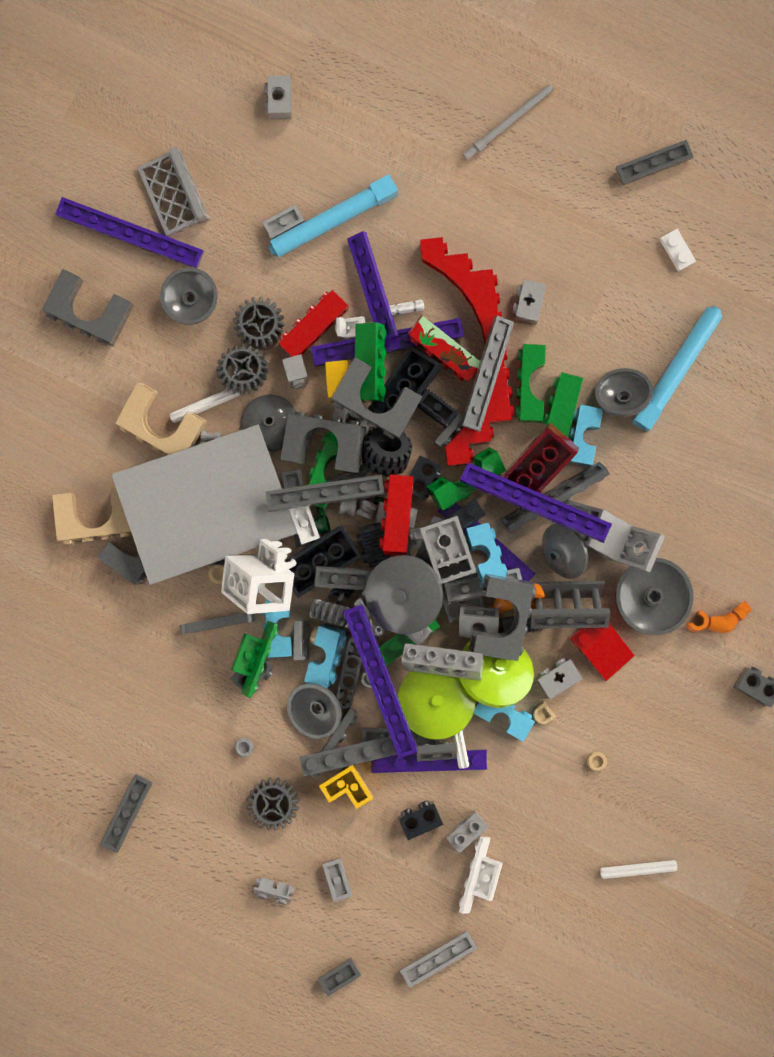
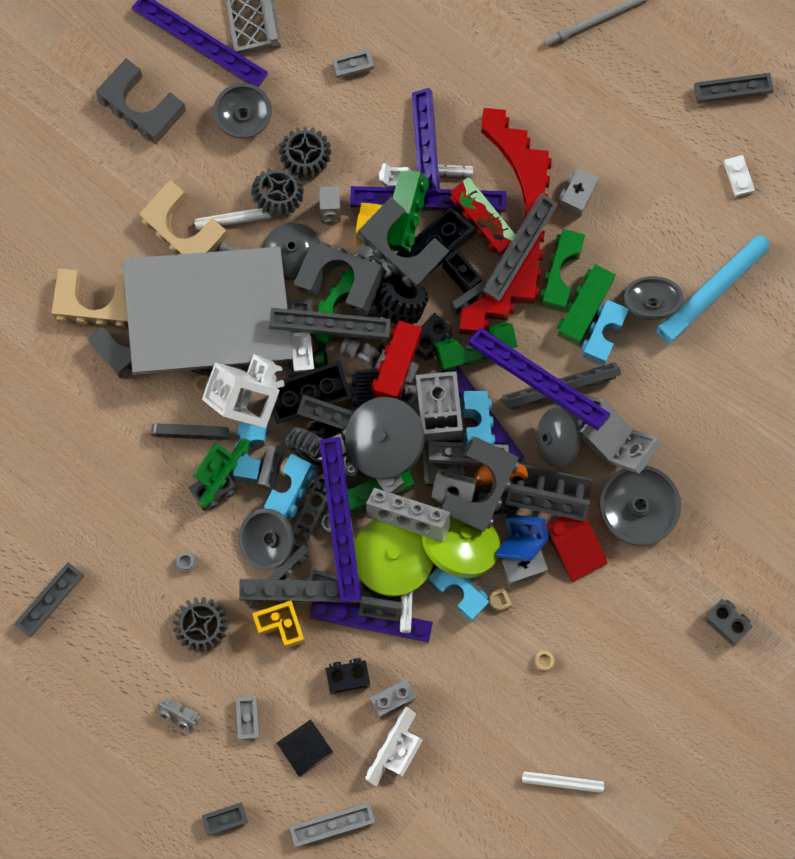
camera: 15 degrees right, 10 degrees down
medium azure brick [268,174,398,258] -> none
red brick [278,290,349,357] -> none
black brick [444,499,486,530] -> none
dark red brick [501,422,579,493] -> none
orange piece [686,601,752,634] -> none
none -> black slope [277,719,334,778]
none -> blue bracket [496,514,549,561]

